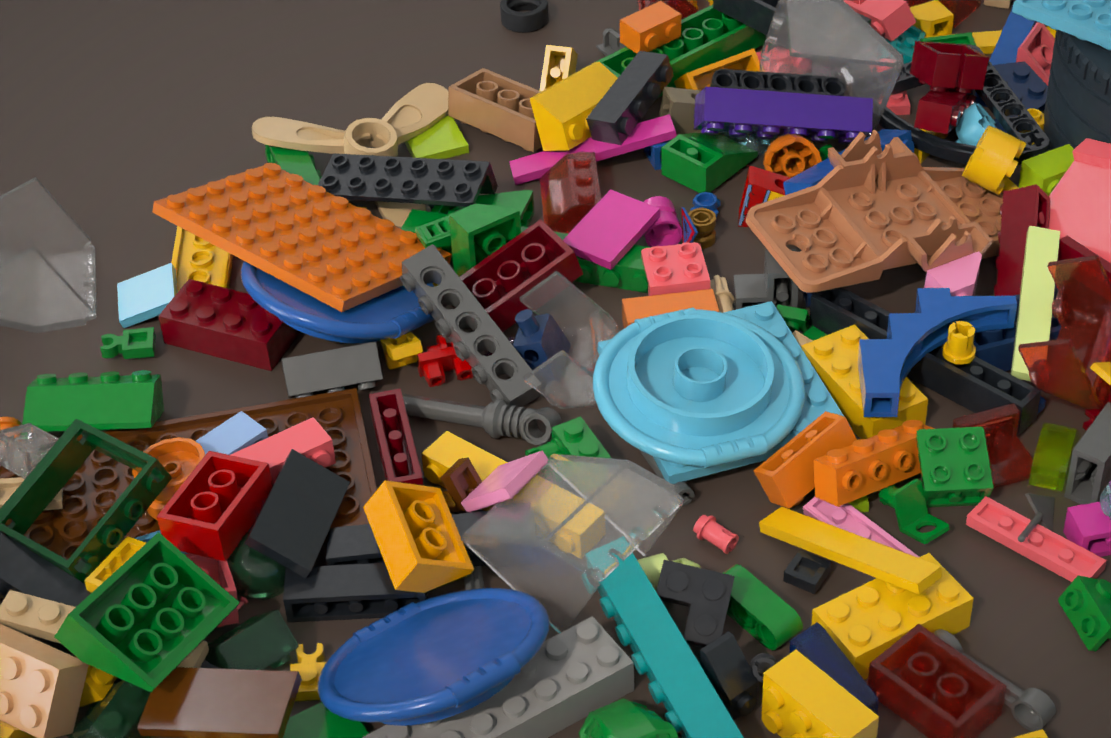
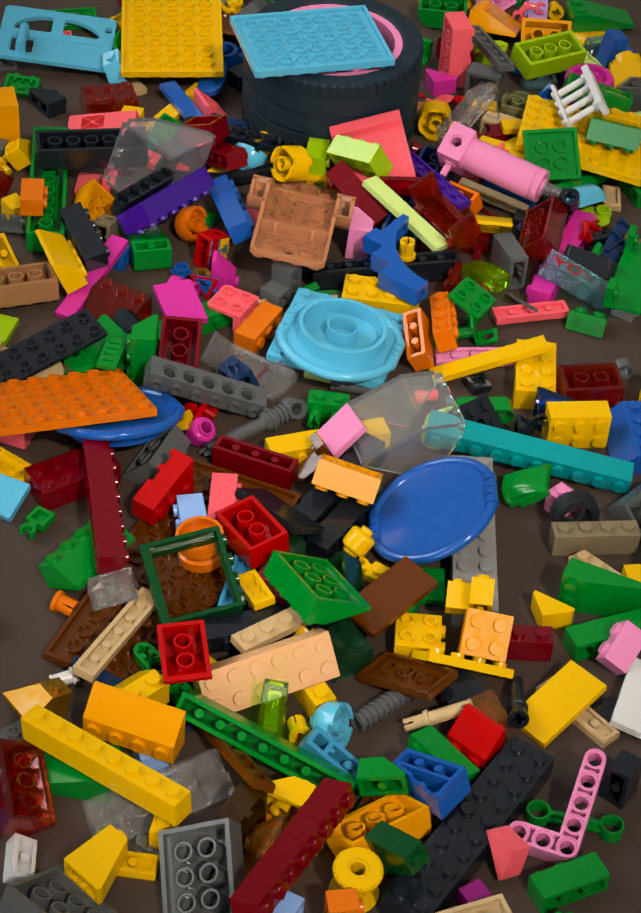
camera: 60 degrees left, 0 degrees up
none -> dark red brick [82,439,129,574]
none -> black window [112,306,141,334]
none -> red wedge [132,448,194,526]
none -> dark pink head [185,417,216,447]
none -> dark pink slope [211,250,239,293]
none -> lime wedge [326,134,394,178]
none -> yellow head [342,525,375,558]

